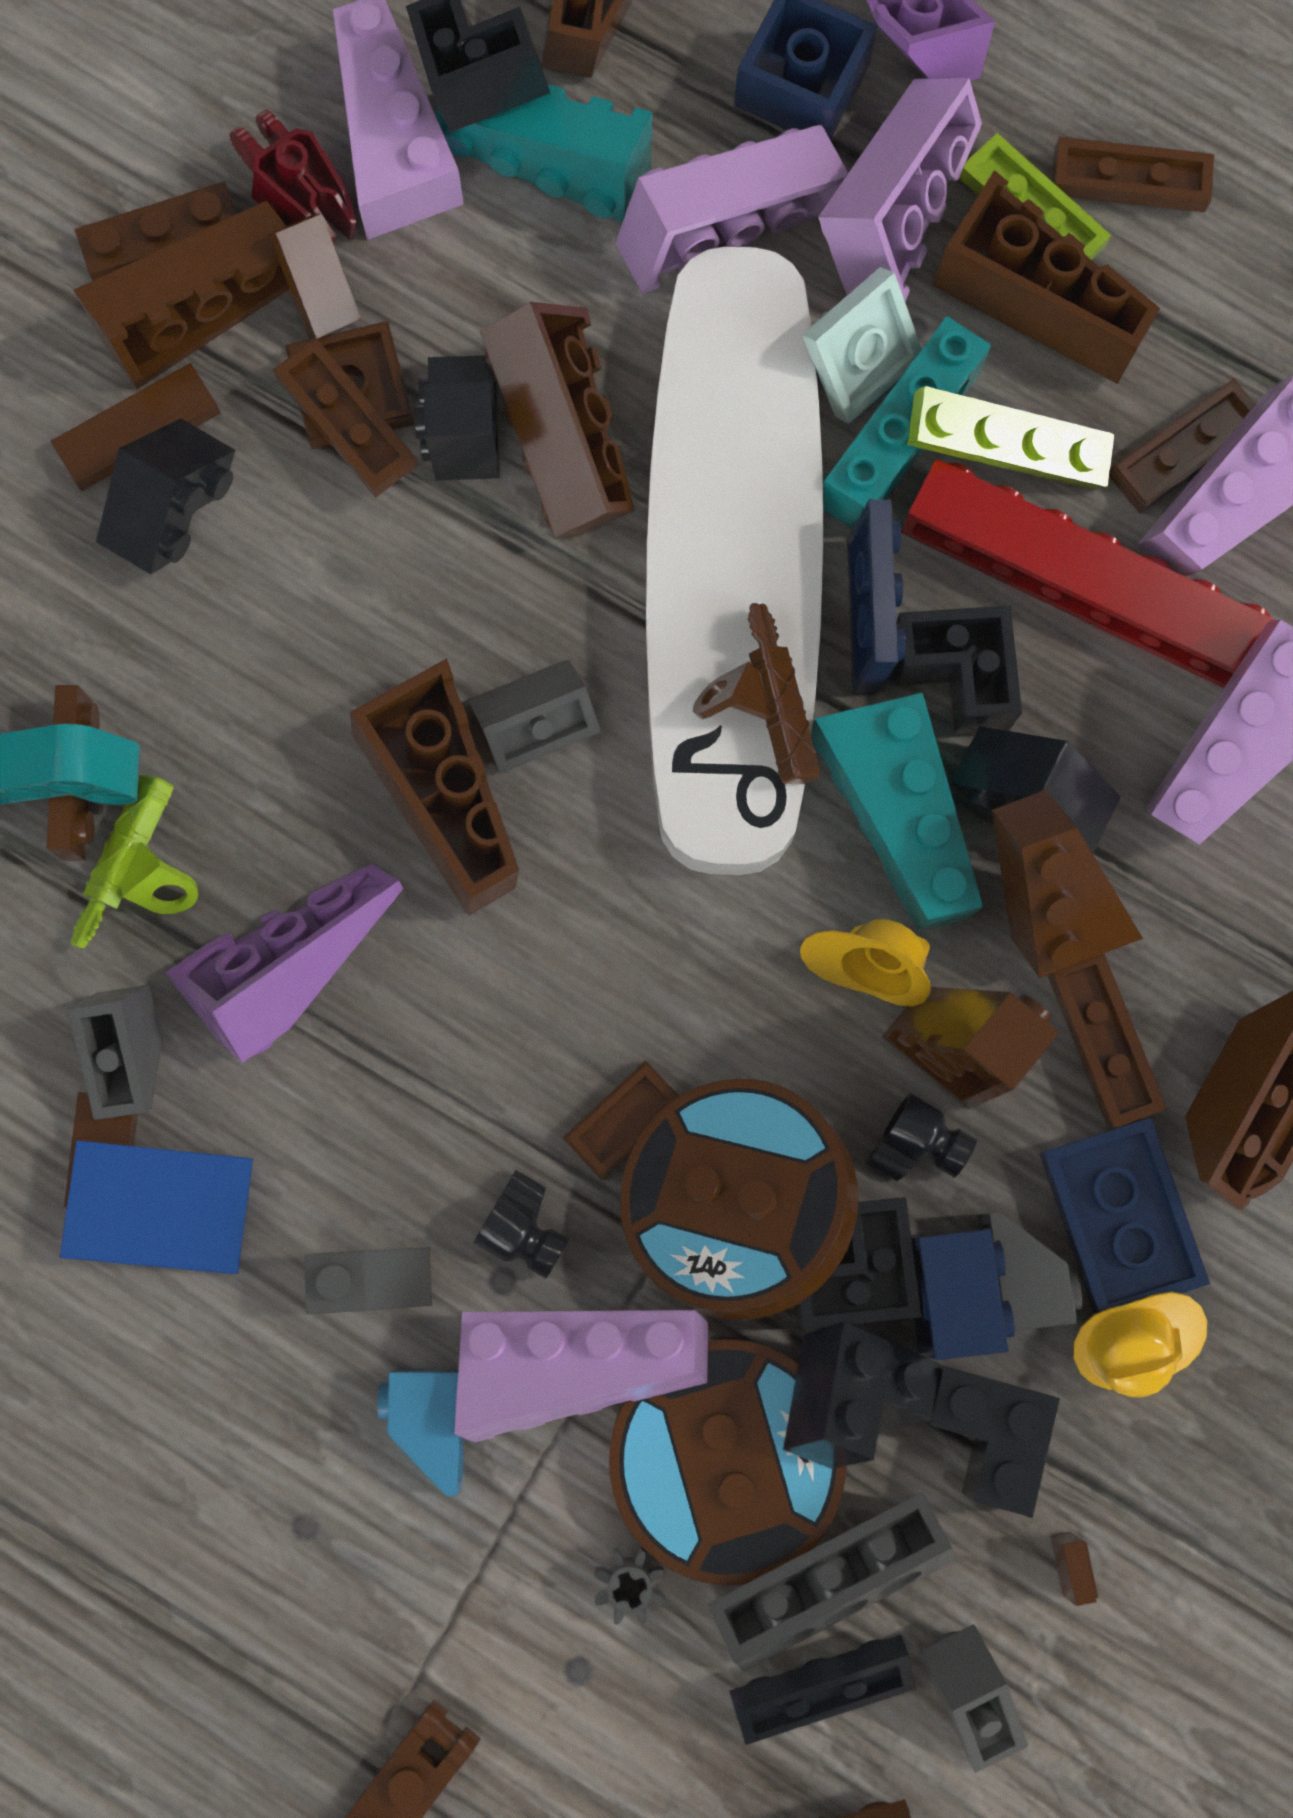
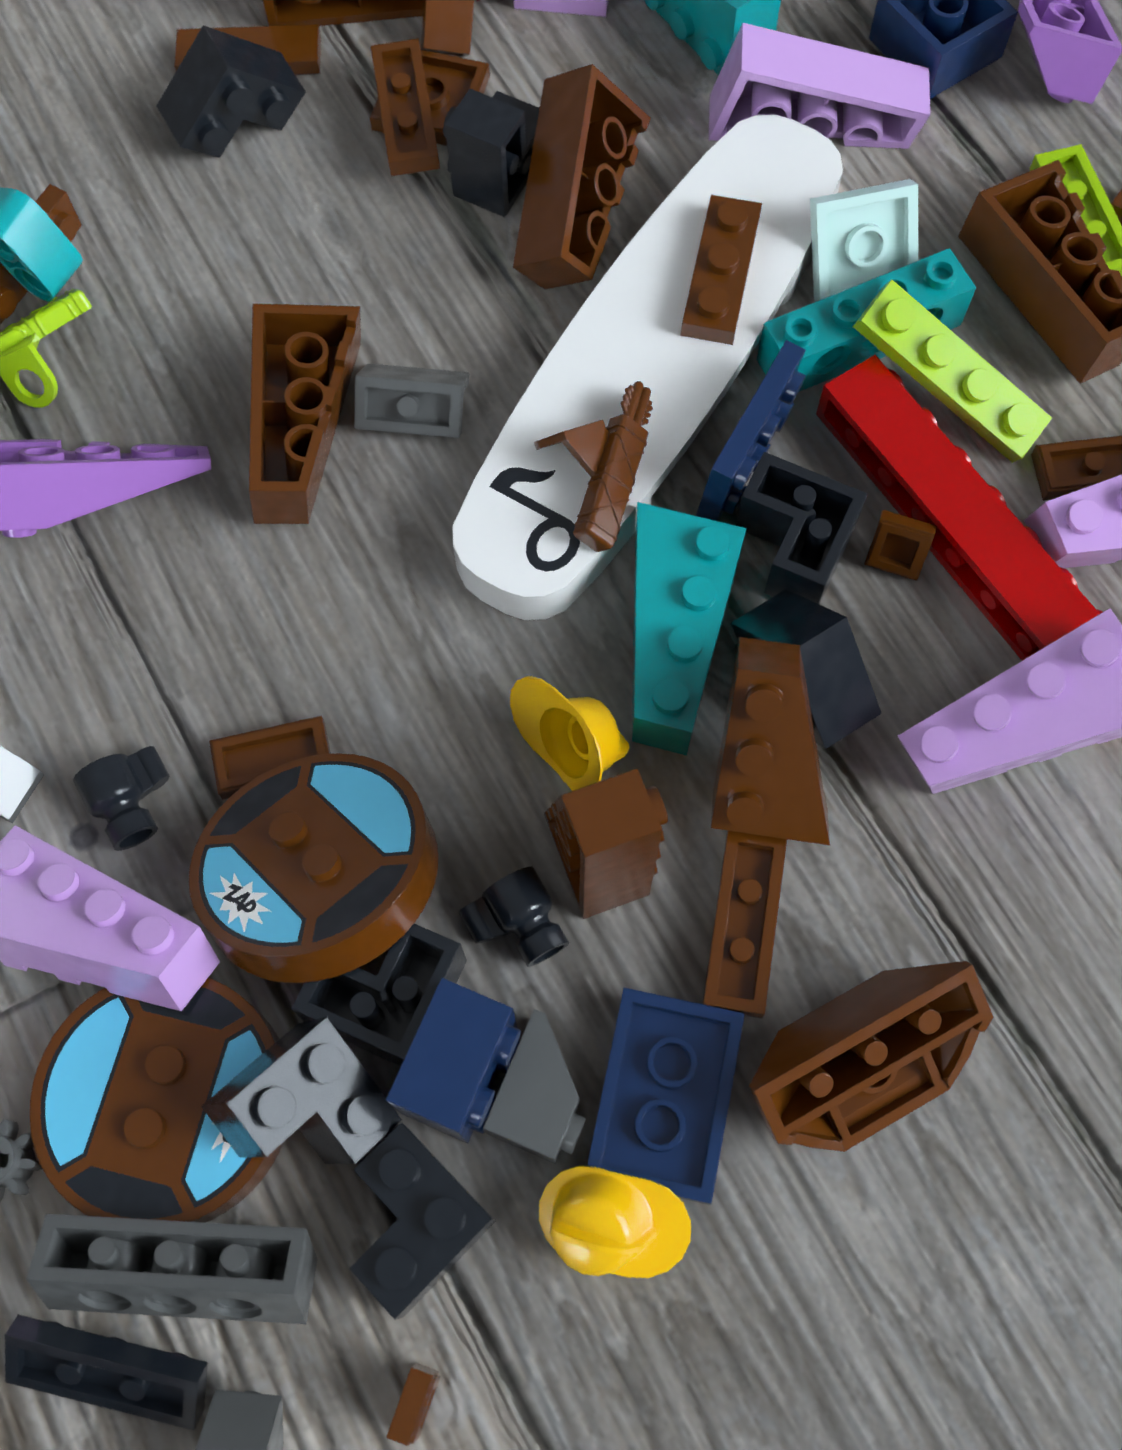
camera: 35 degrees right, 10 degrees down
lavender wedge [818,78,982,301] -> none
none -> reddish brown plate [681,195,762,345]
none -> reddish brown tile [864,510,937,581]

